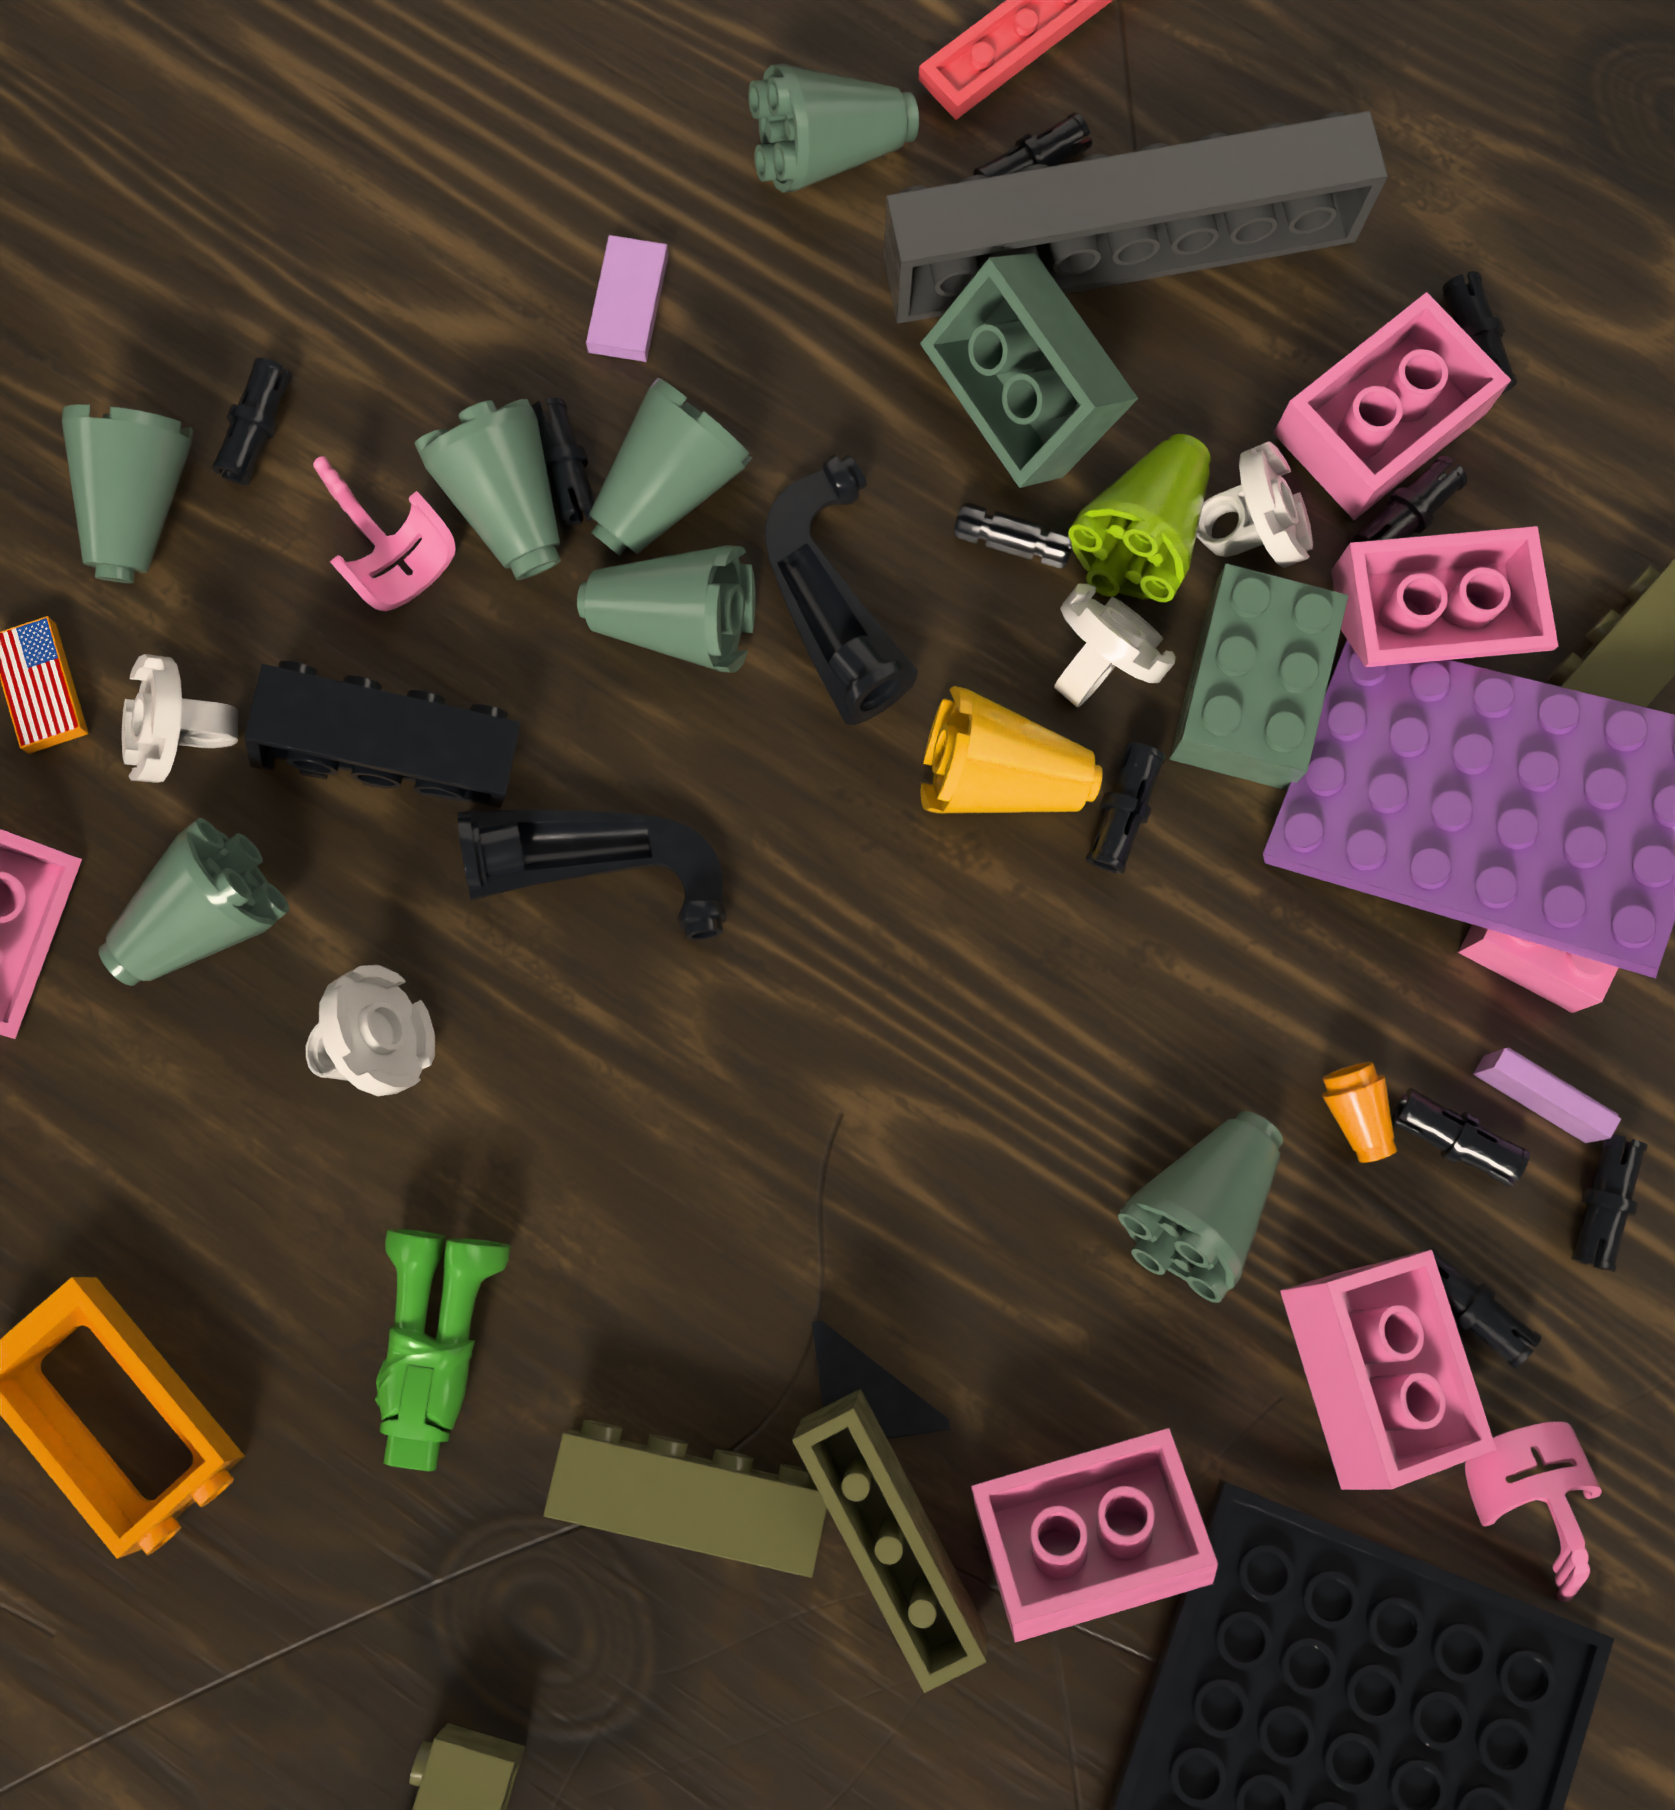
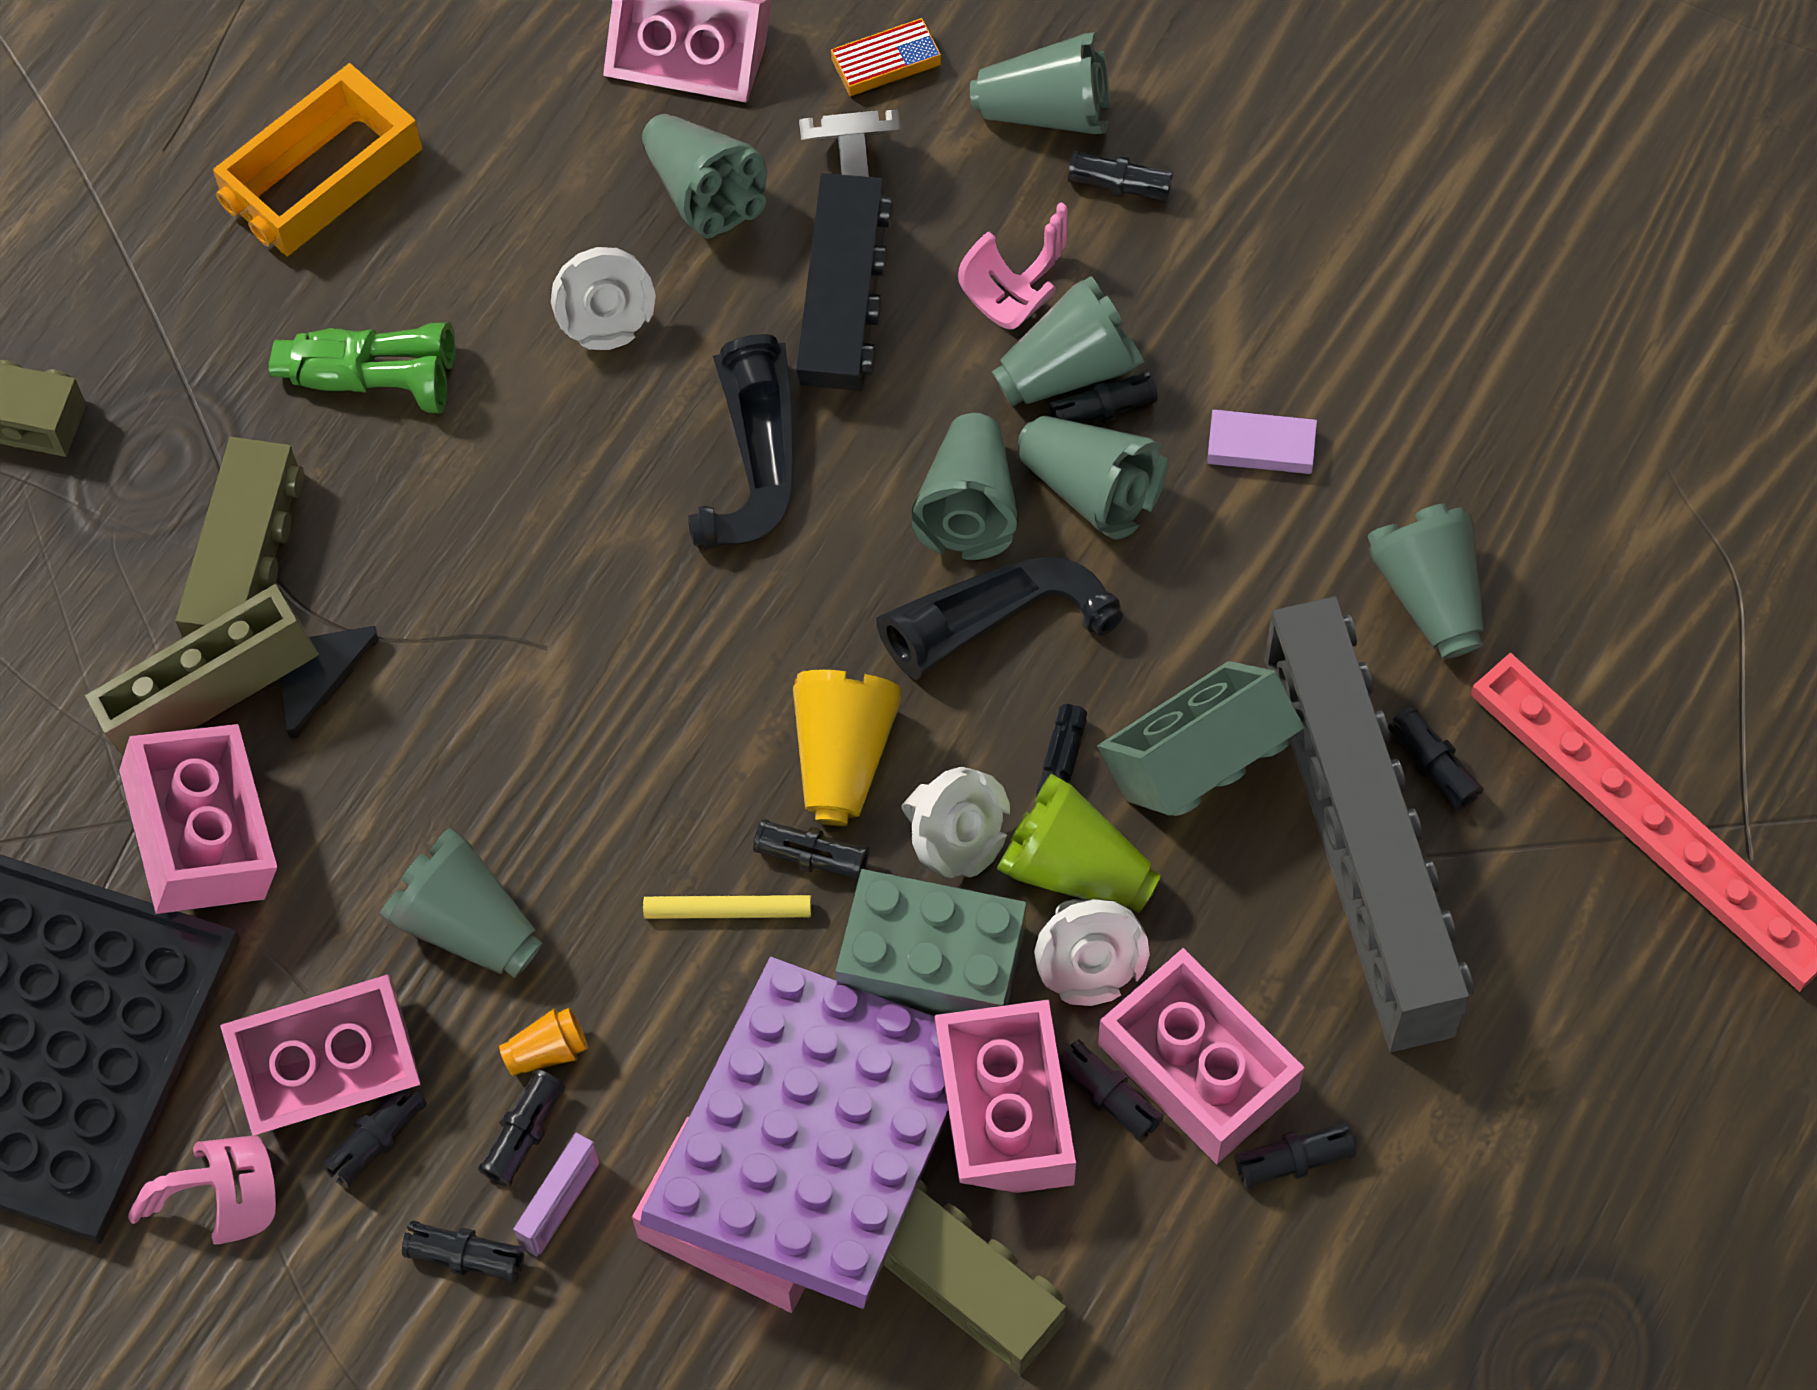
camera: 90 degrees right, 15 degrees down
none -> light yellow bar [643,895,811,919]

